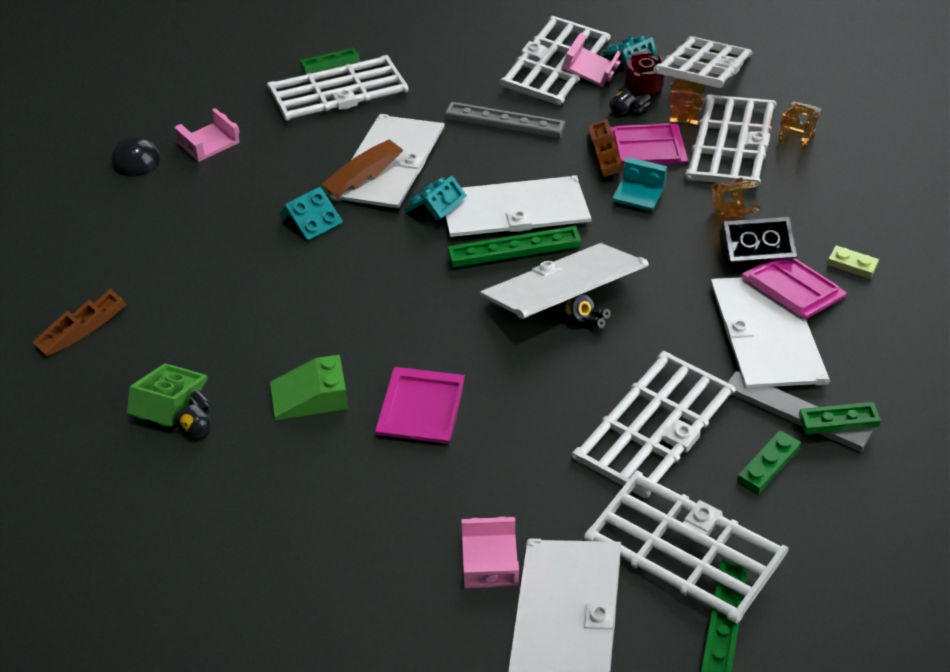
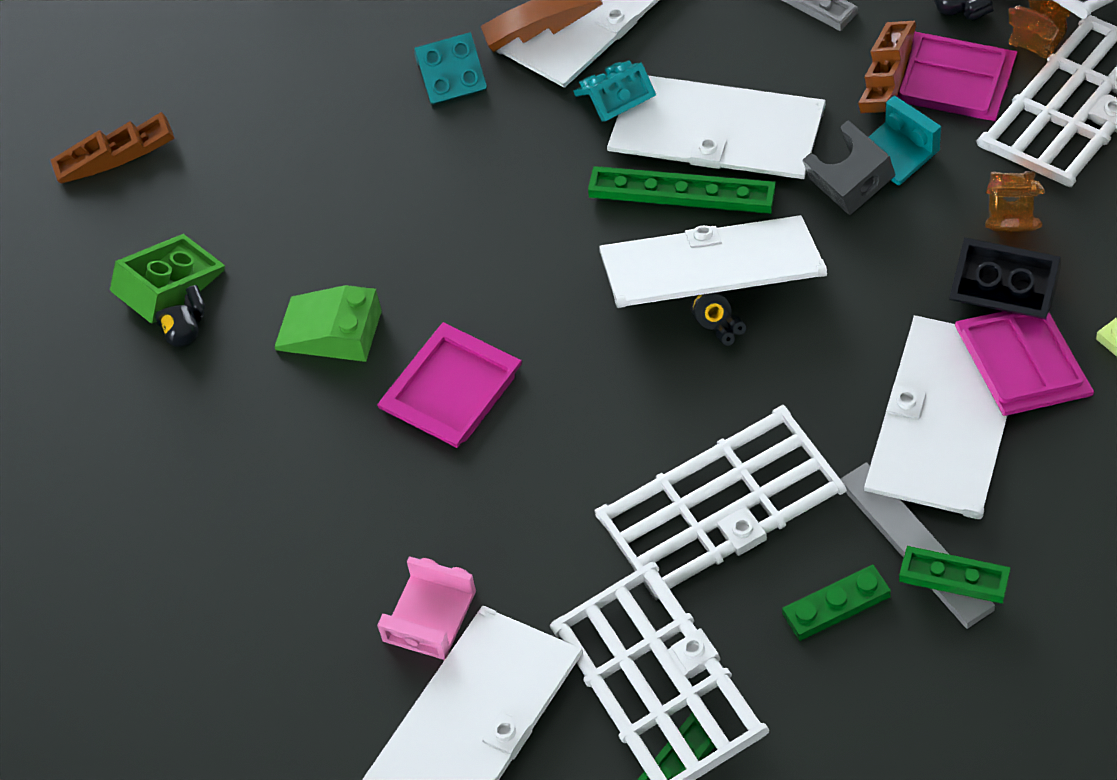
camera: 30 degrees right, 10 degrees up
none -> dark grey piece [802,120,896,215]

